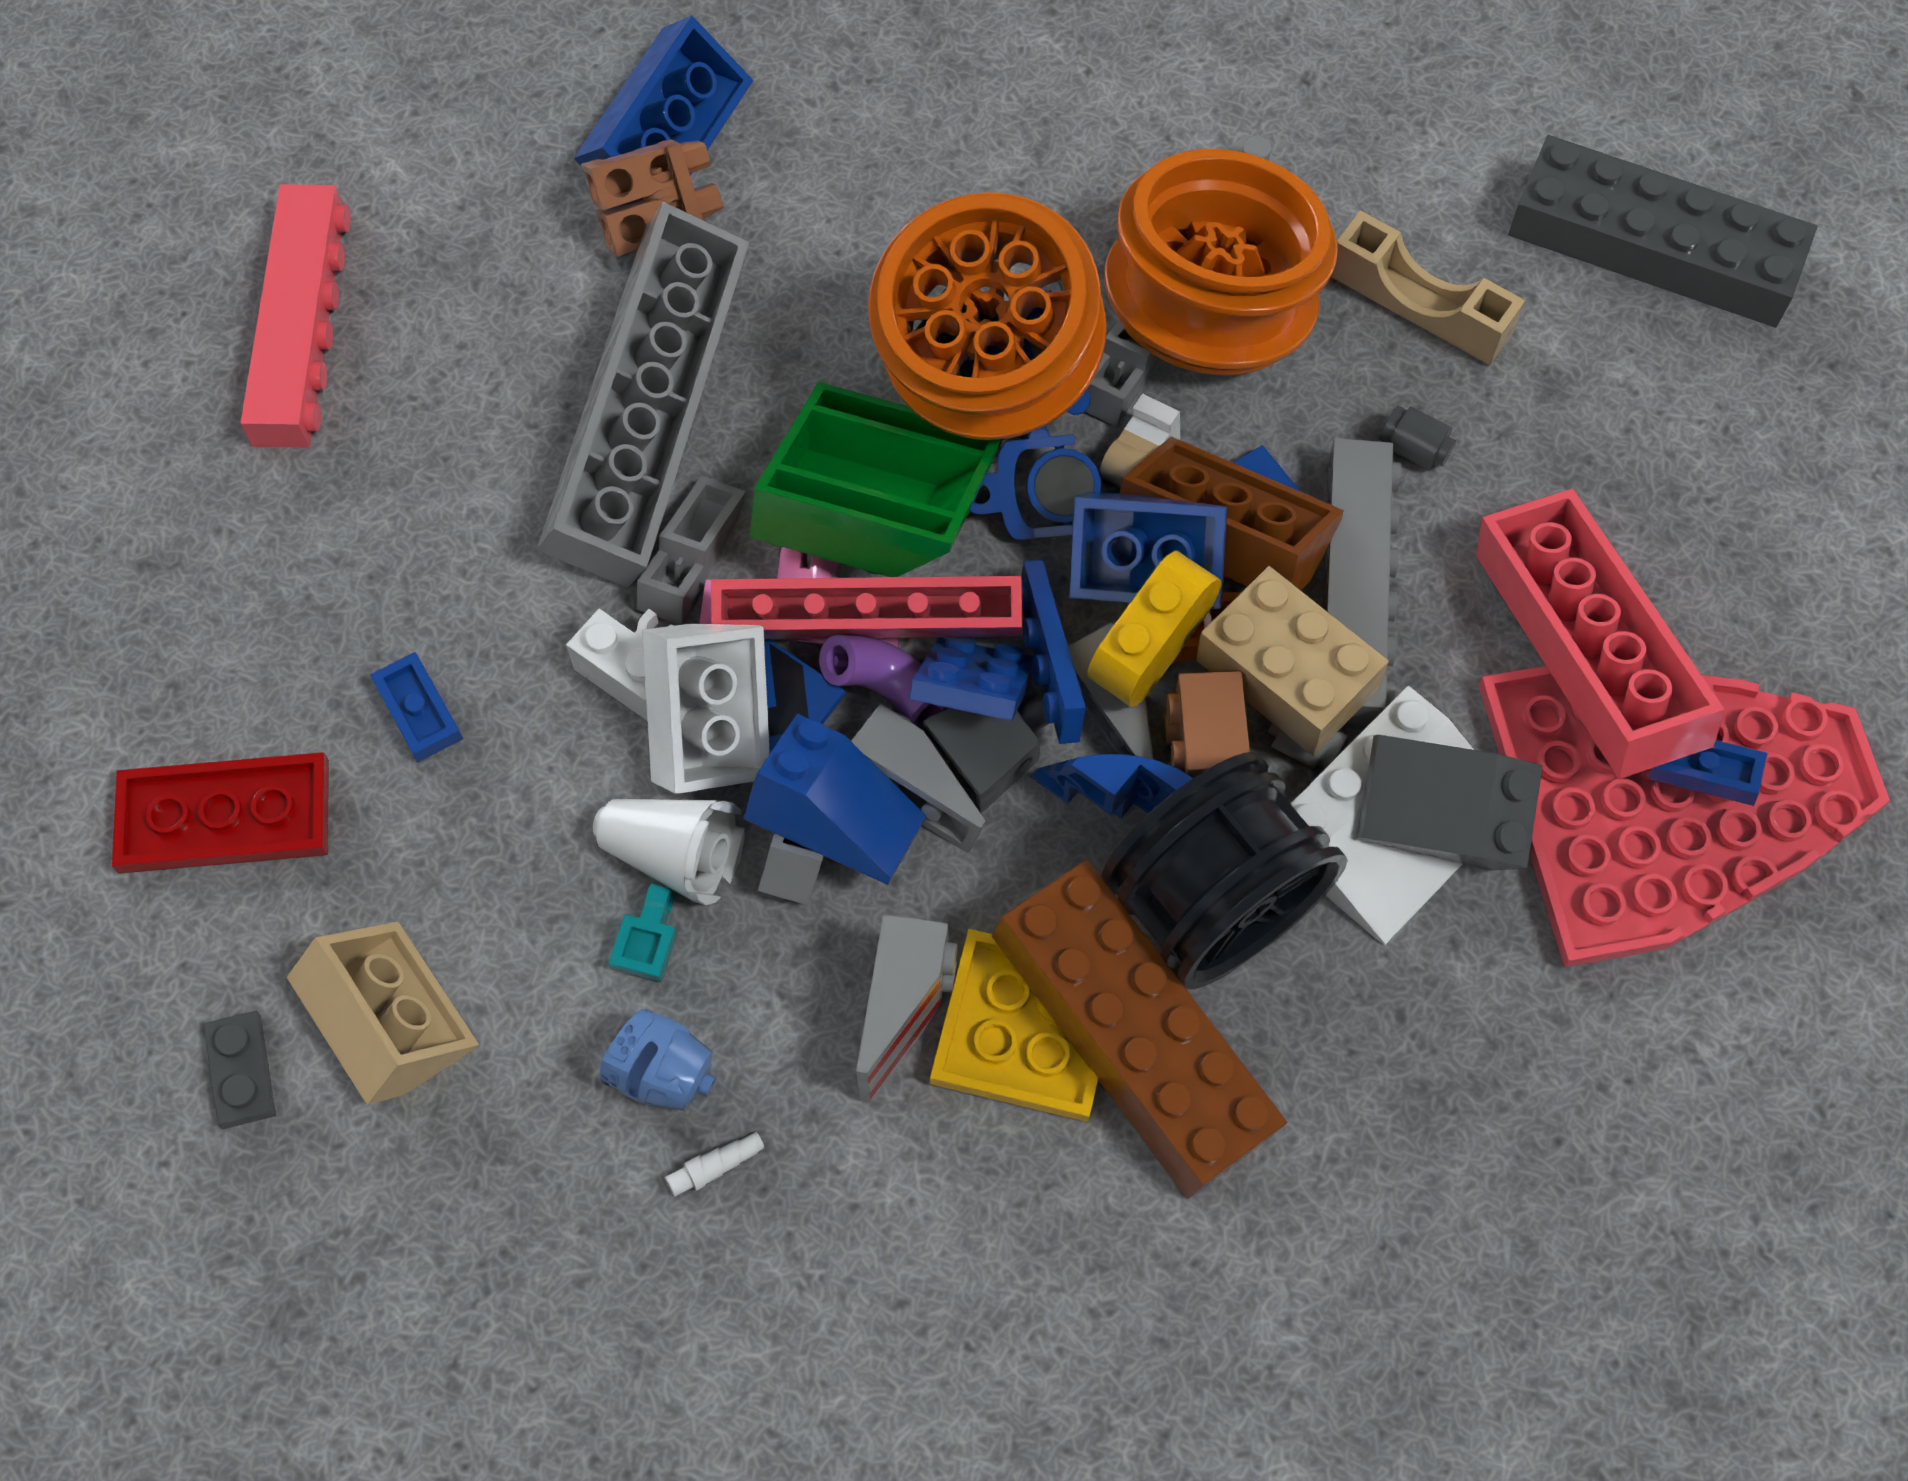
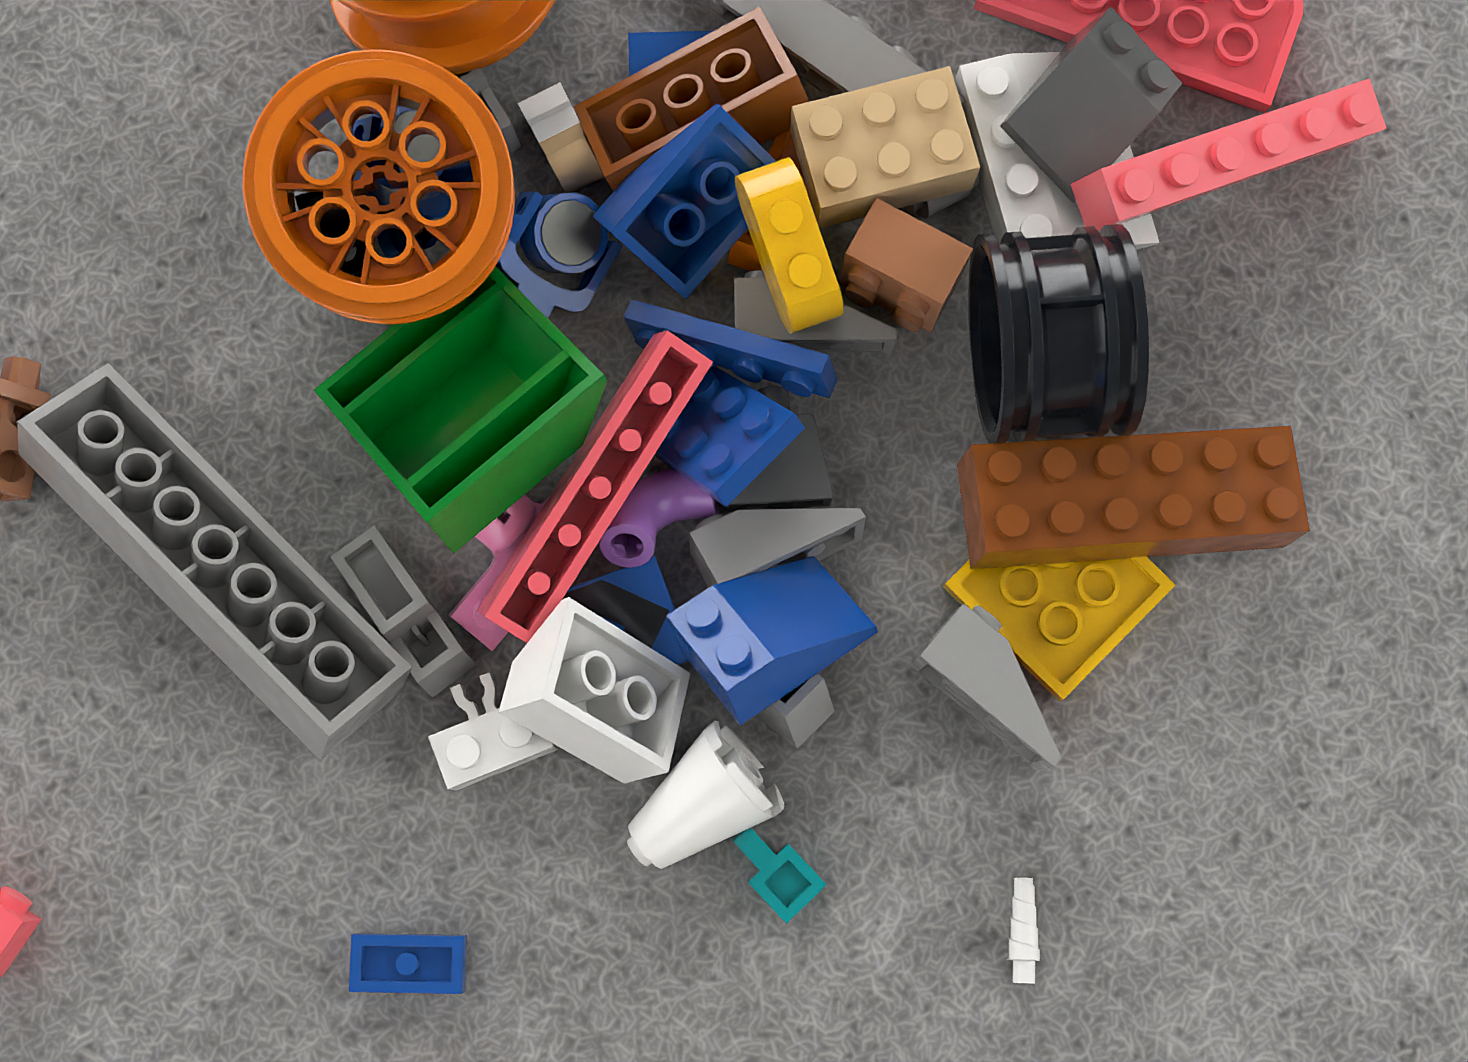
camera: 60 degrees left, 15 degrees up
medium blue helmet [600,1008,716,1111] -> none
blue slope [1030,754,1193,818] -> none
none -> coral brick [1070,78,1387,231]

